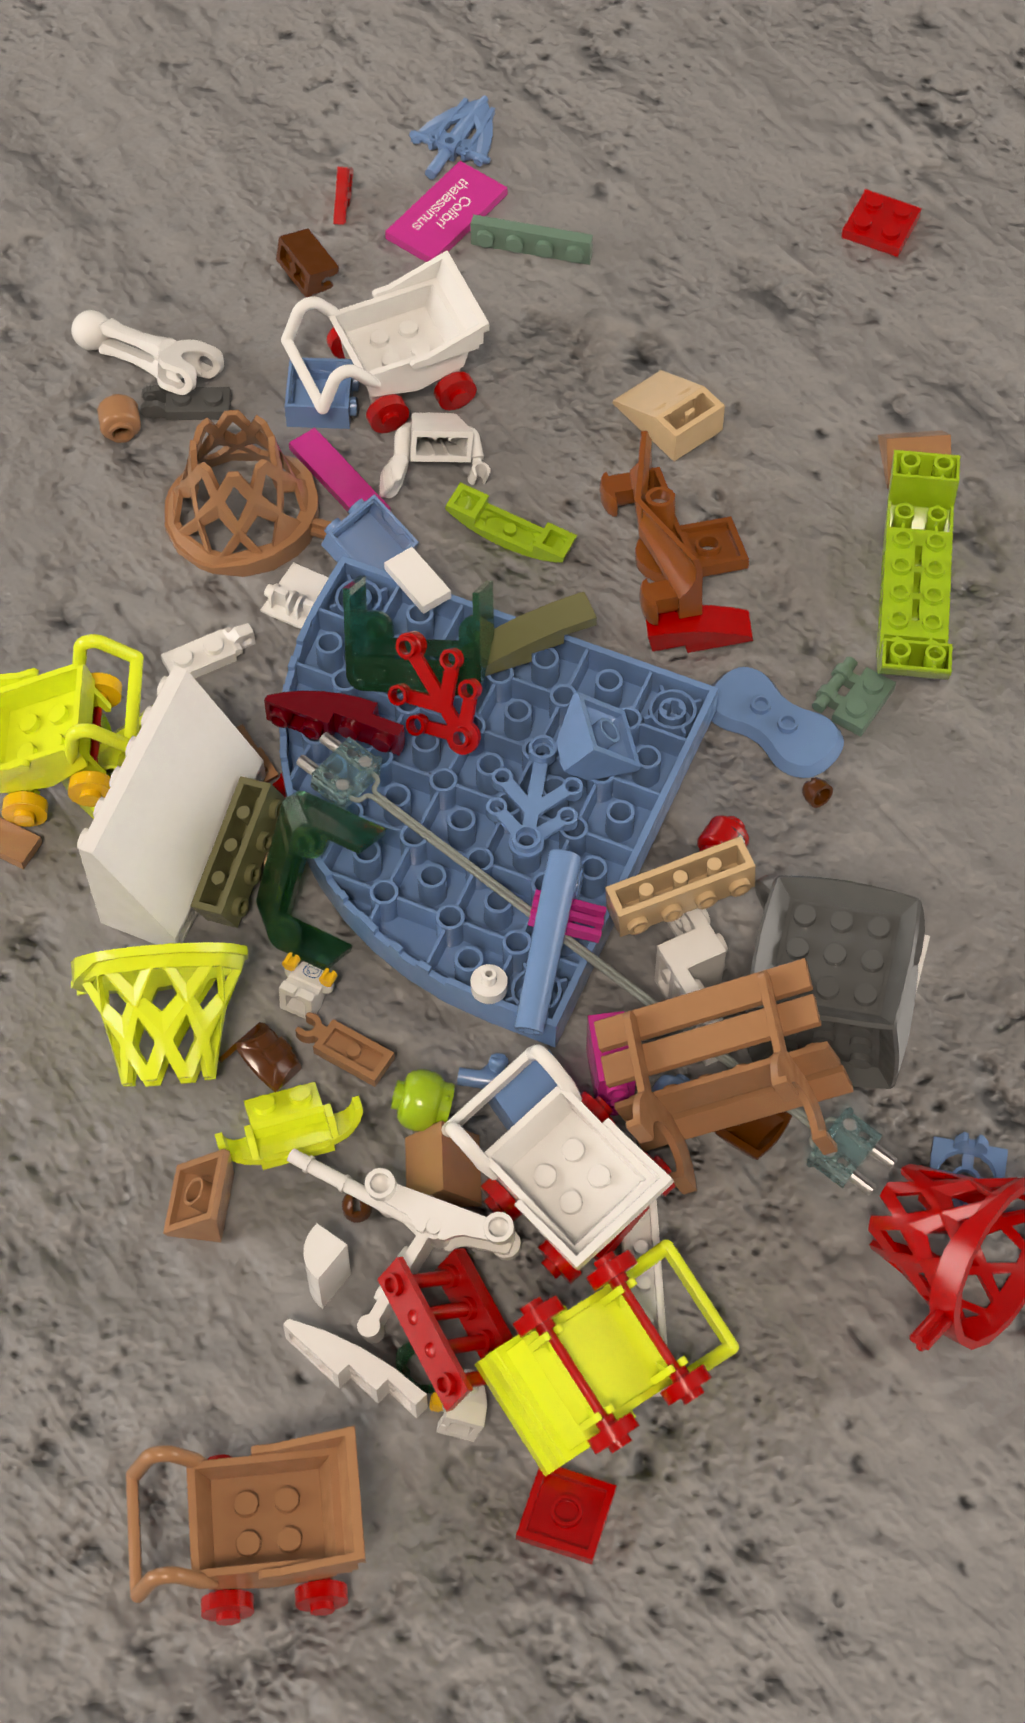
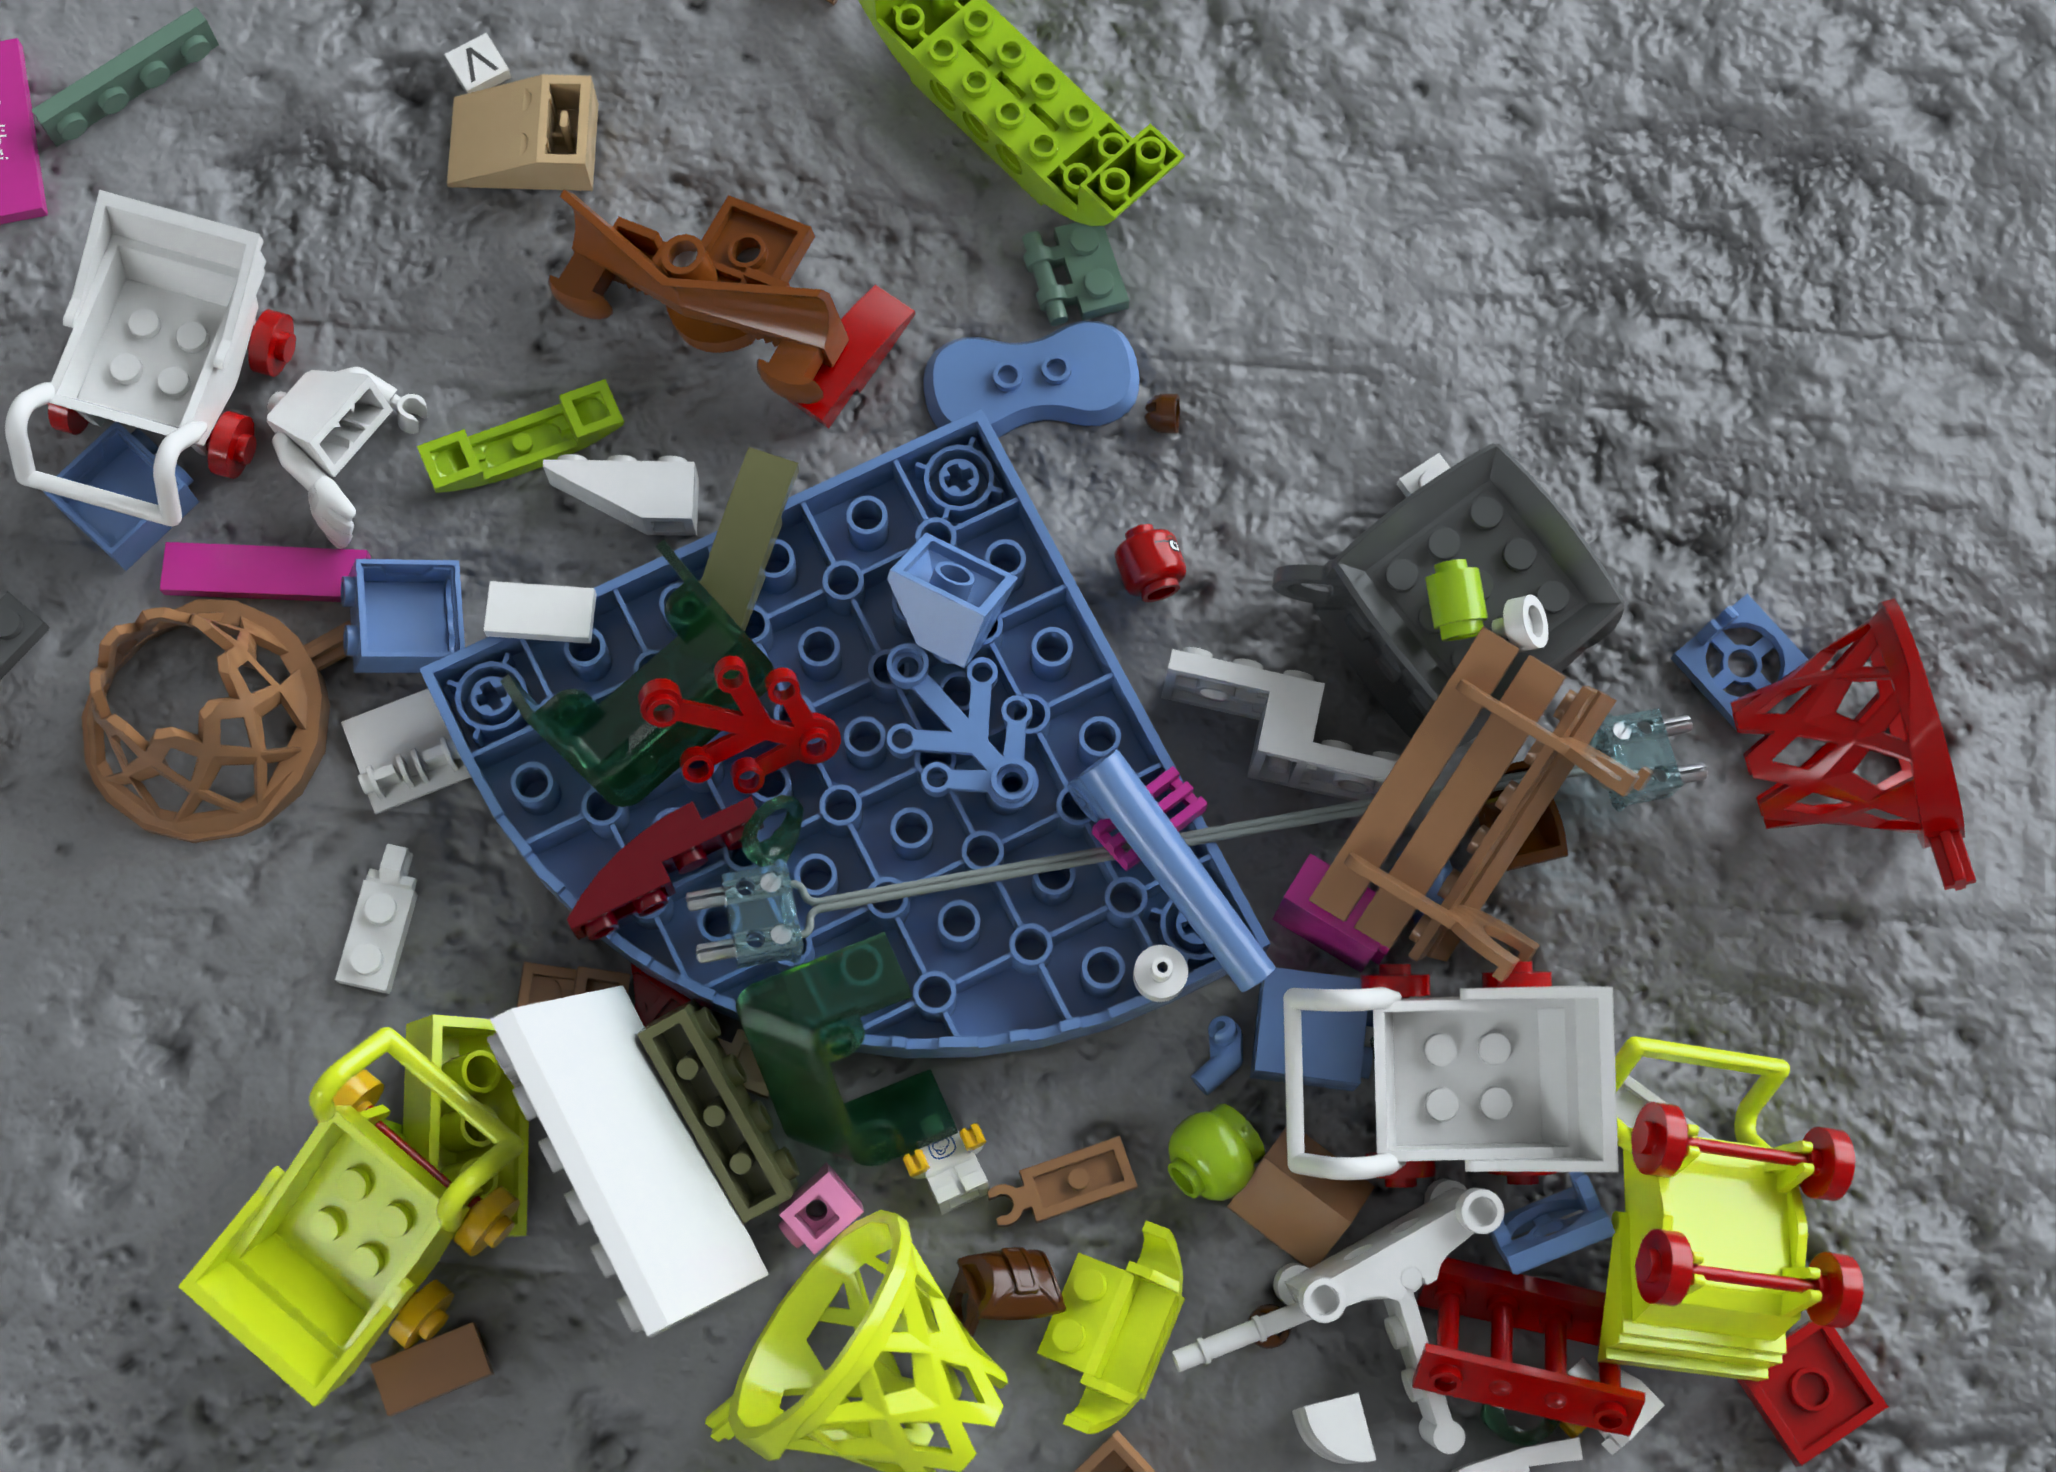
camera: 55 degrees left, 15 degrees up
tan brick [605,836,756,937] -> none
none -> white tile [444,33,512,94]
none -> white slope [543,454,699,536]
none -> piece [741,795,804,874]
none -> bright pink brick [778,1162,864,1255]
none -> lime brick [1425,559,1488,642]
none -> medium blue piece [1488,1172,1615,1275]
none -> white tile [1491,595,1548,652]

